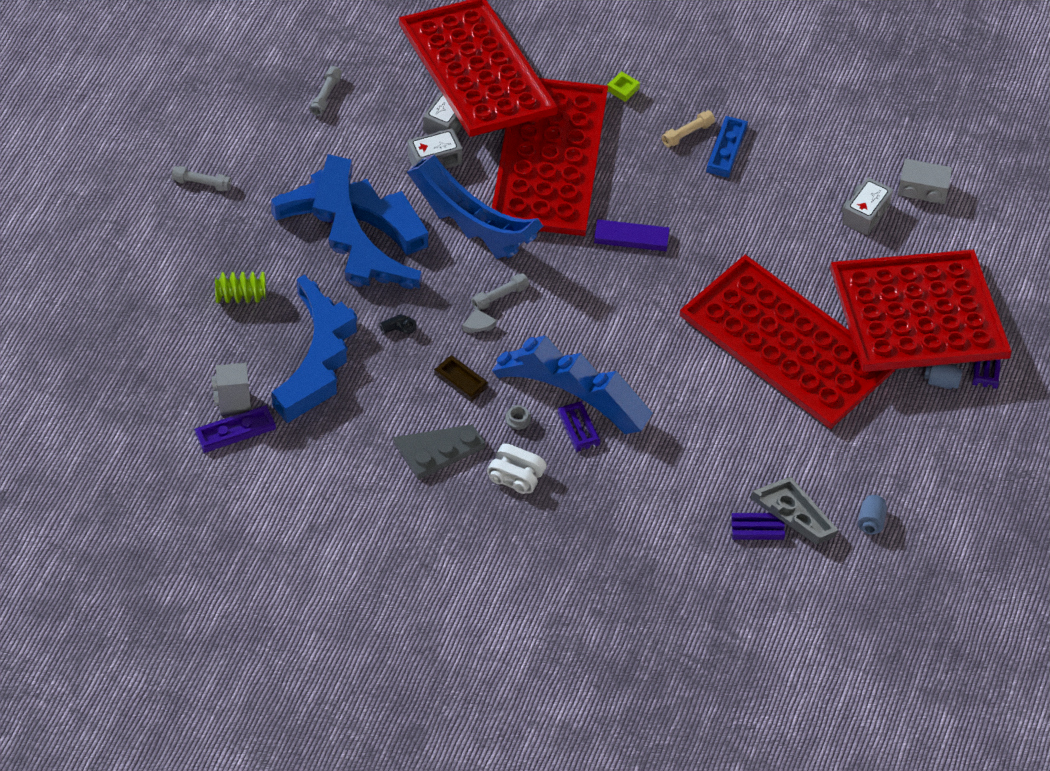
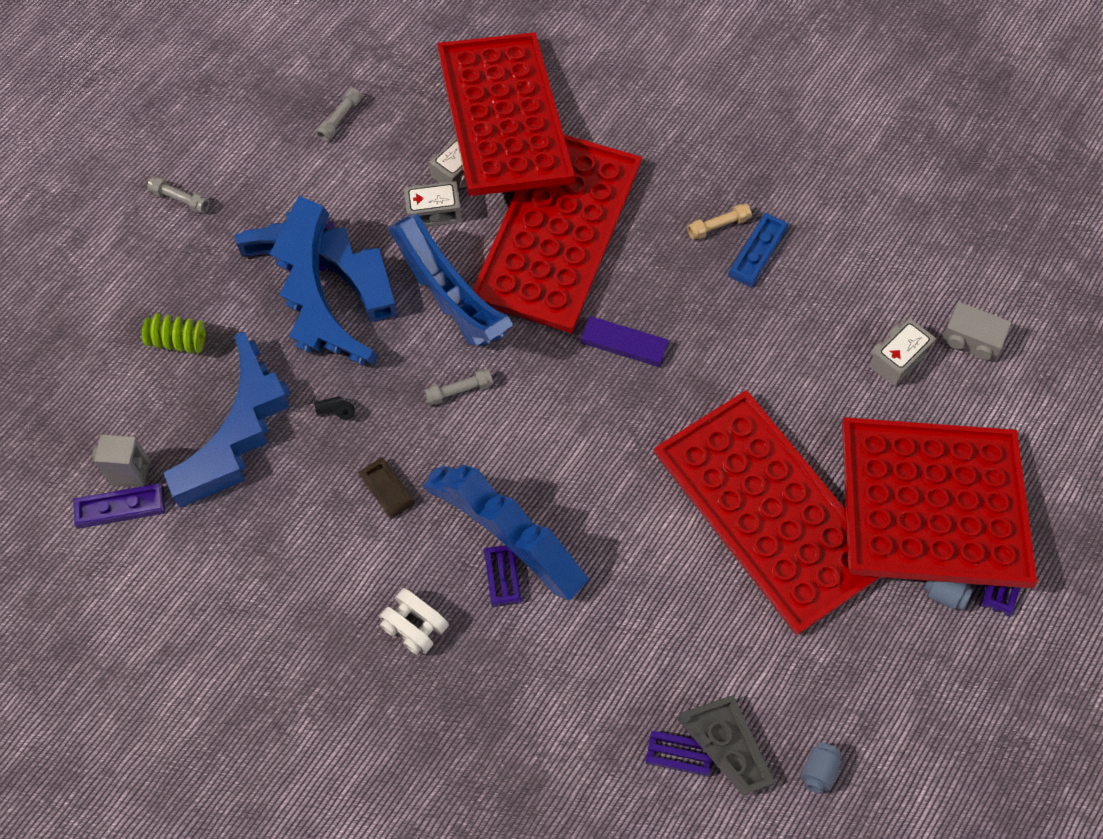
camera: 15 degrees right, 10 degrees up
dark grey wing [393,424,485,480] -> none
light grey tile [462,309,497,333] -> none
light grey plate [505,405,531,430] -> none
lime plate [607,71,640,102] -> none

